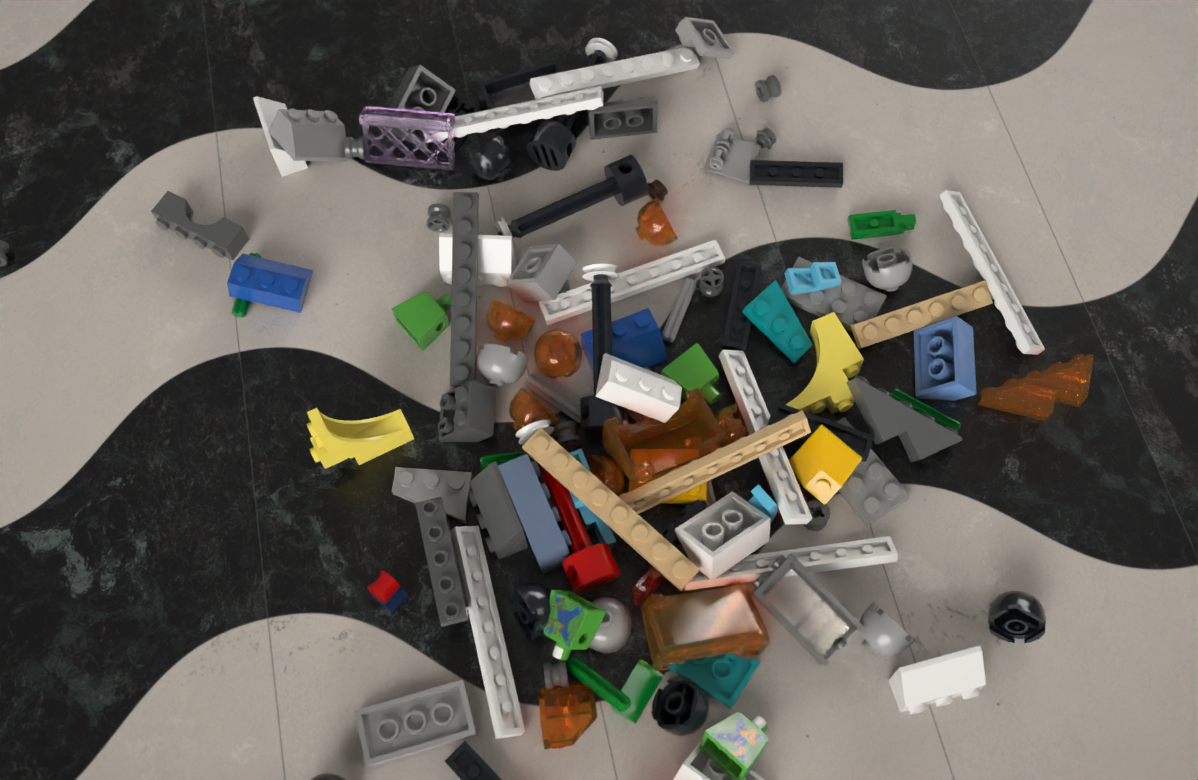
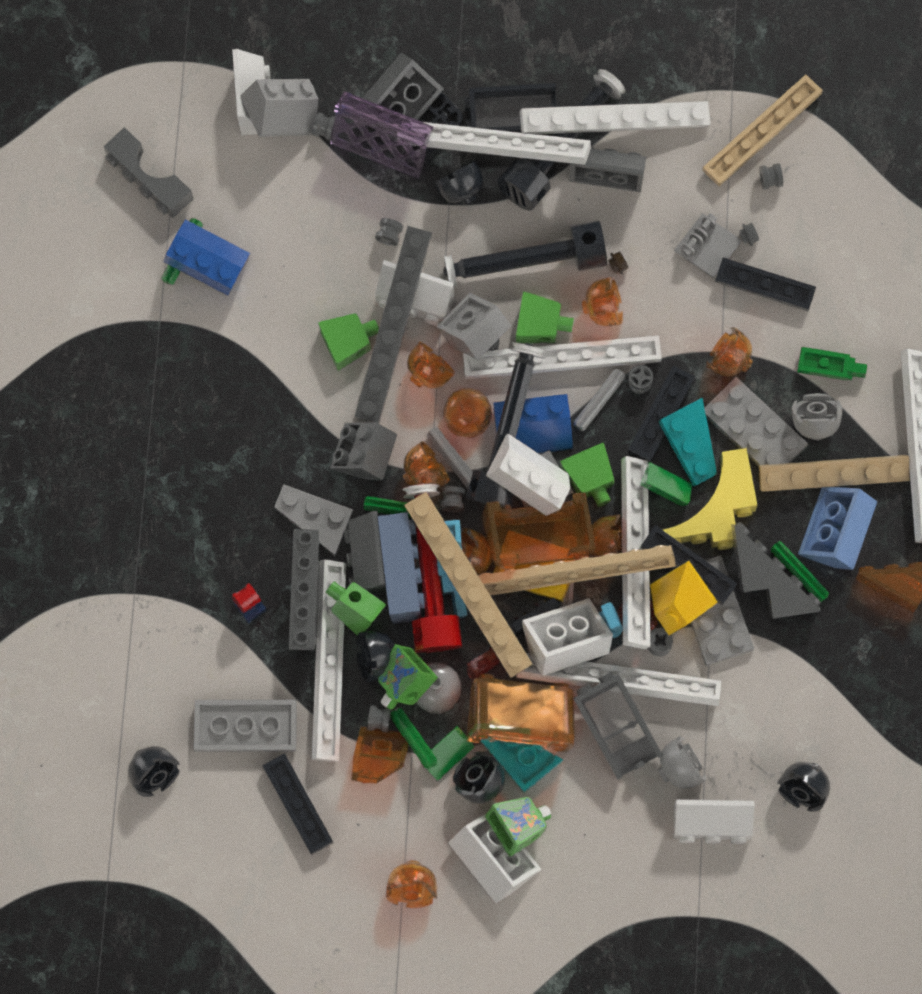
camera: 15 degrees right, 10 degrees up
light yellow arch [307,408,414,469] -> none
light grey cylinder [477,344,528,388] -> none
light grey plate [675,17,735,59] -> none
medium azure slope [784,262,842,294] -> none
none -> bright green torso [325,581,386,636]
none -> bright green torso [516,292,574,344]
none -> green slope [640,462,692,506]
none -> tan plate [702,75,823,187]
none -> clear orange cylinder [706,327,753,377]

